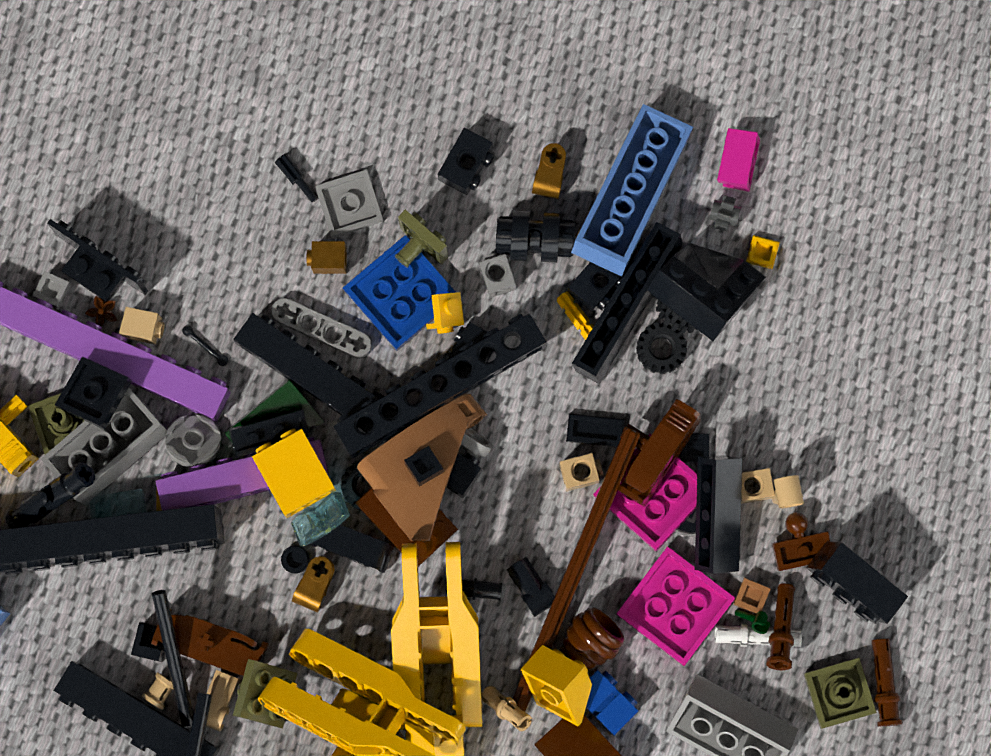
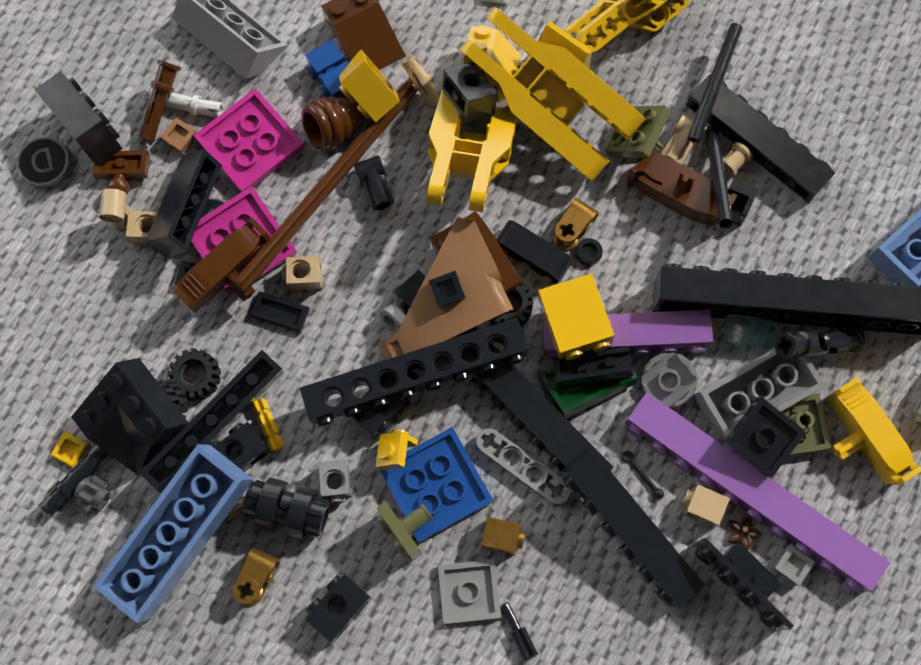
camera: 170 degrees left, 5 degrees down
clear light blue slope [291,491,350,546] -> none
black axle [446,578,502,601] -> none
dark pink hinge [717,128,760,192] -> none
dark green hand [735,609,771,634] -> none
olive plate [804,658,877,729] -> none
reddish brown pin [871,639,903,727] -> none
none -> black tile [17,137,71,188]
none -> black pin [38,444,109,517]
none -> black brick [442,62,499,122]
none -> black brick [561,449,706,609]

